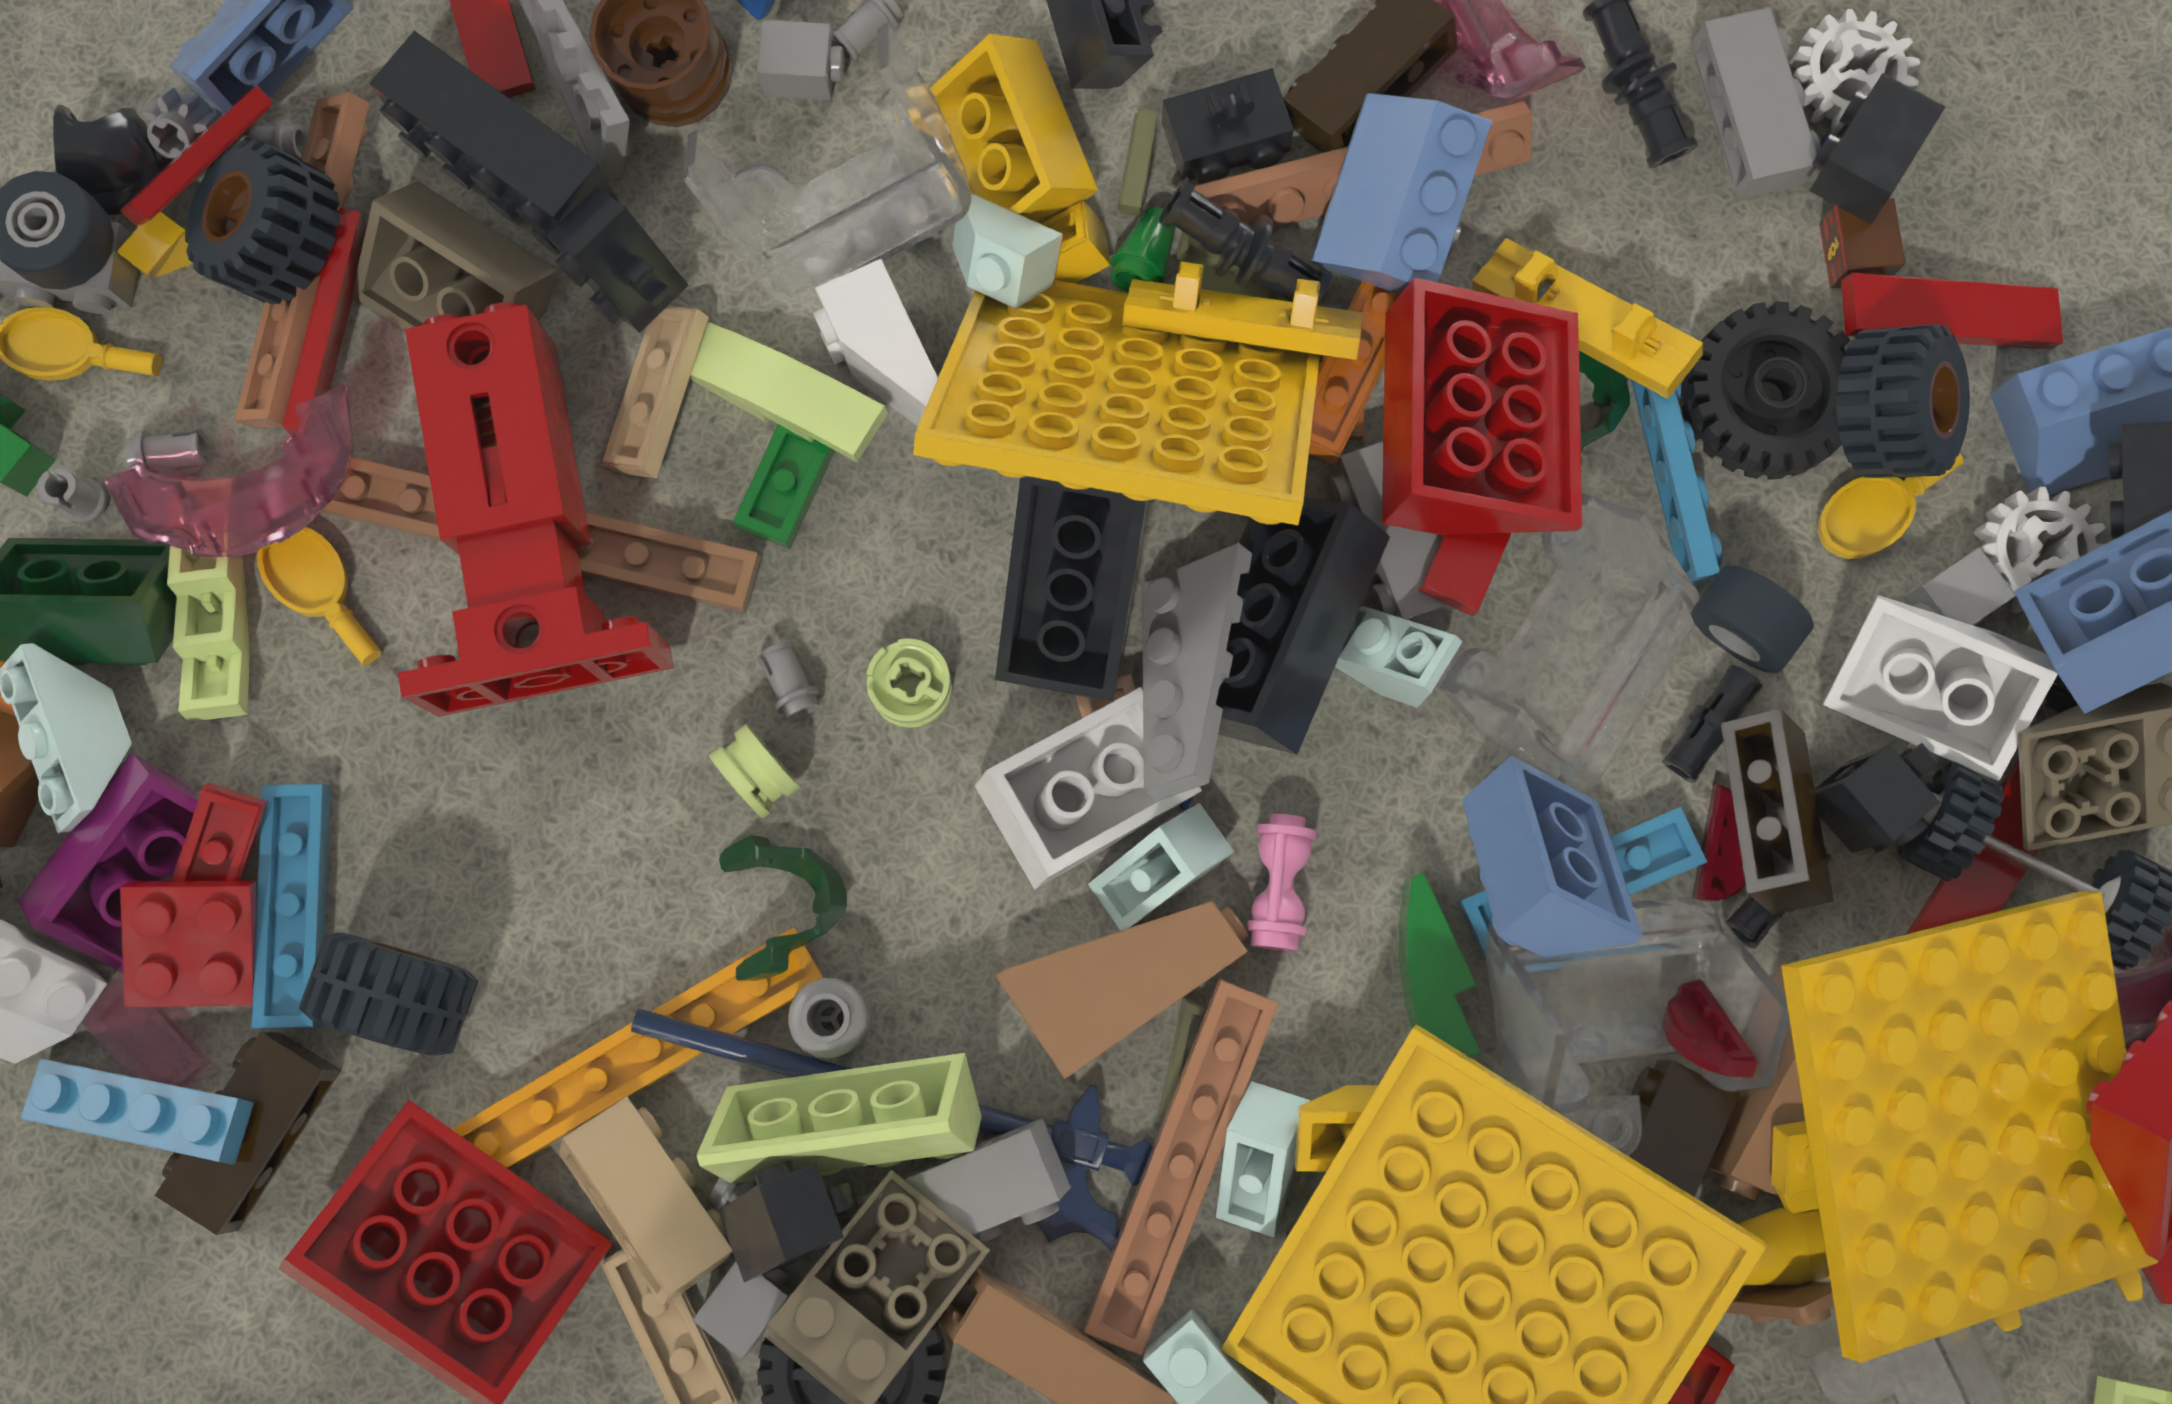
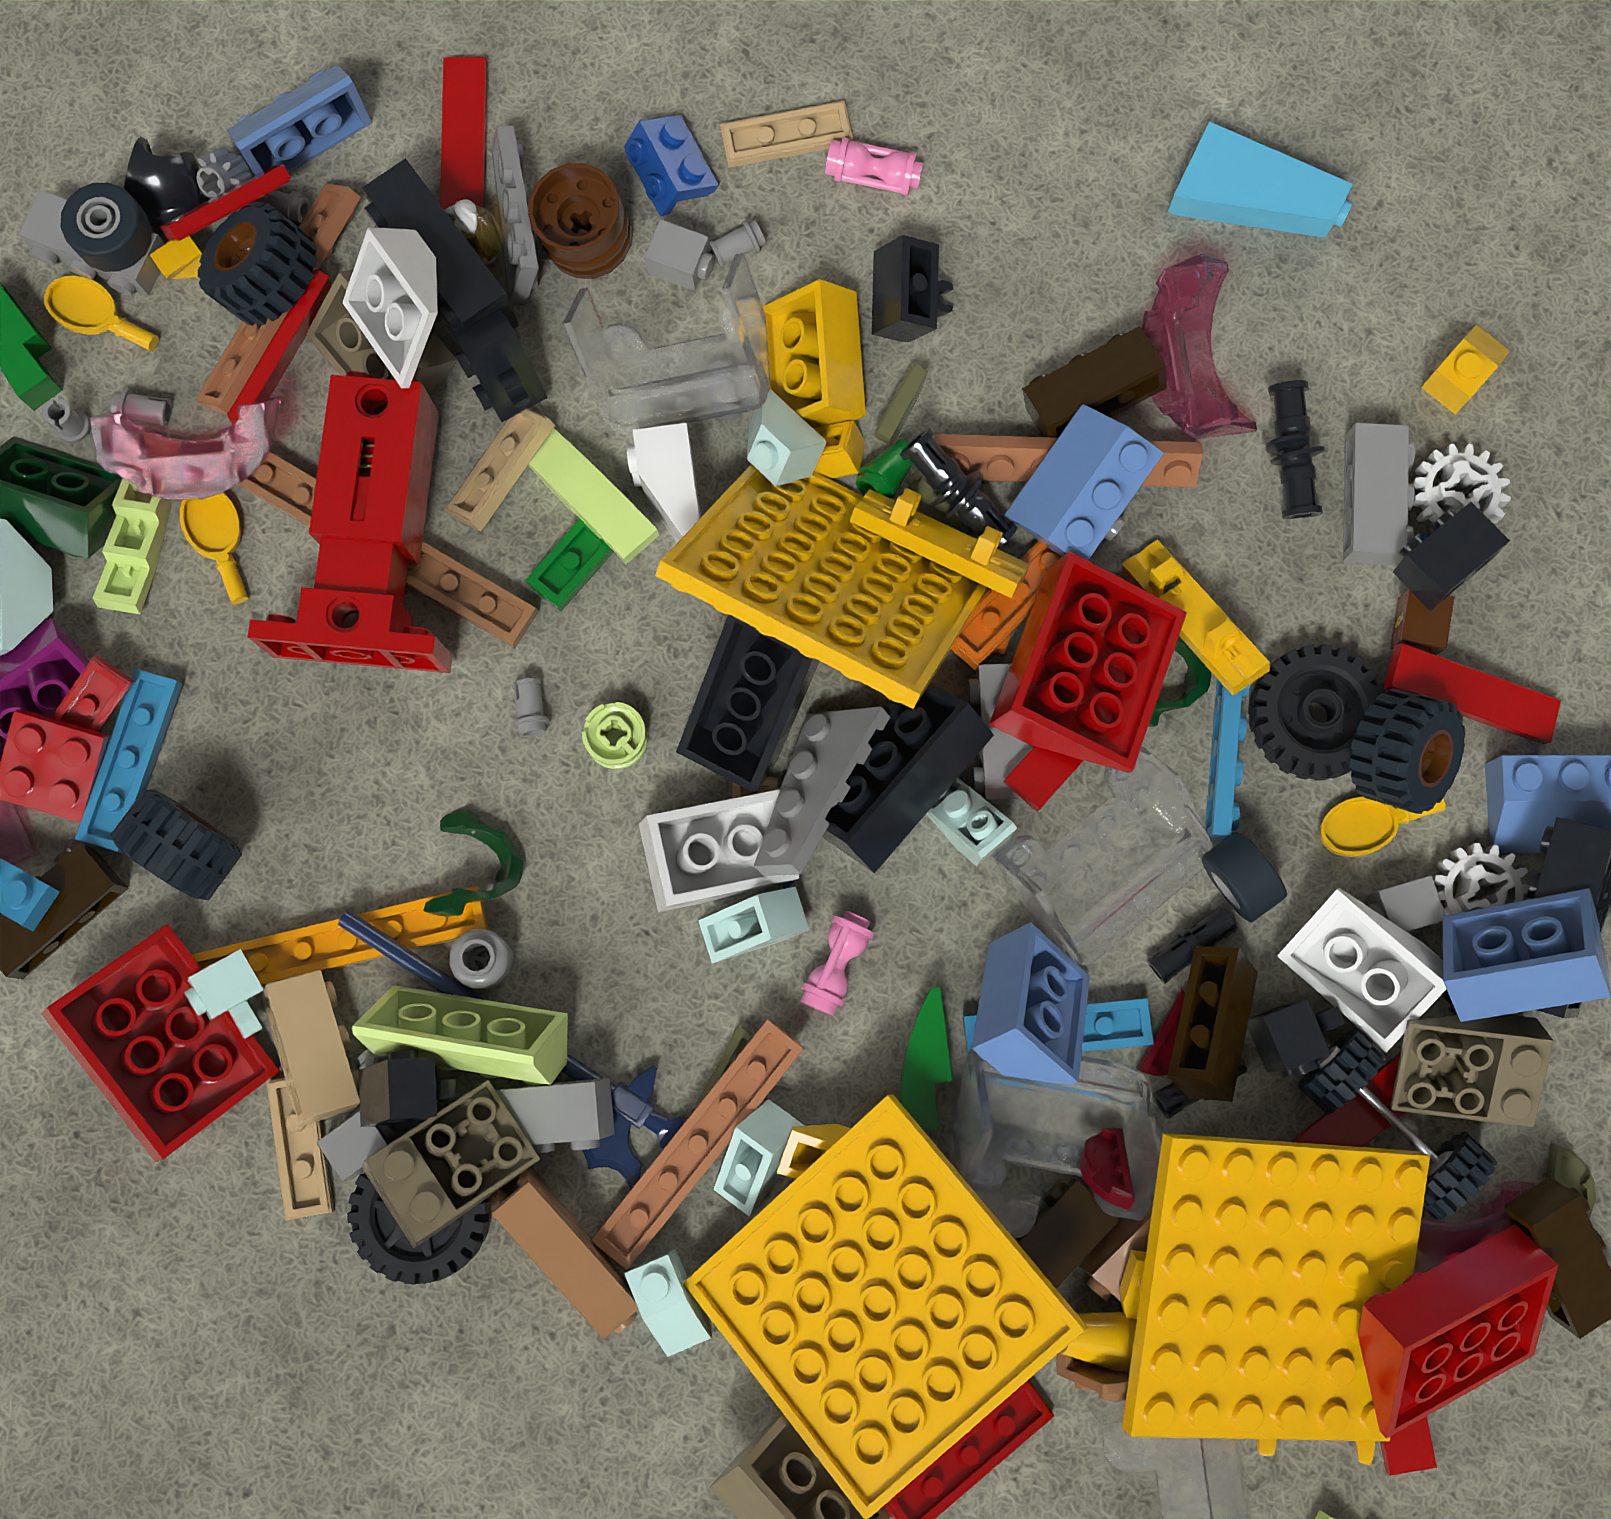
camera: 20 degrees right, 0 degrees up
yellowish green wheel [708,724,801,819] -> none
medium nougat slope [995,901,1249,1079] -> none
black brick [1161,68,1294,185] -> none
none -> light aqua brick [184,949,264,1039]
none -> white slope [342,227,438,388]
none -> clear yellow hair [445,199,502,265]

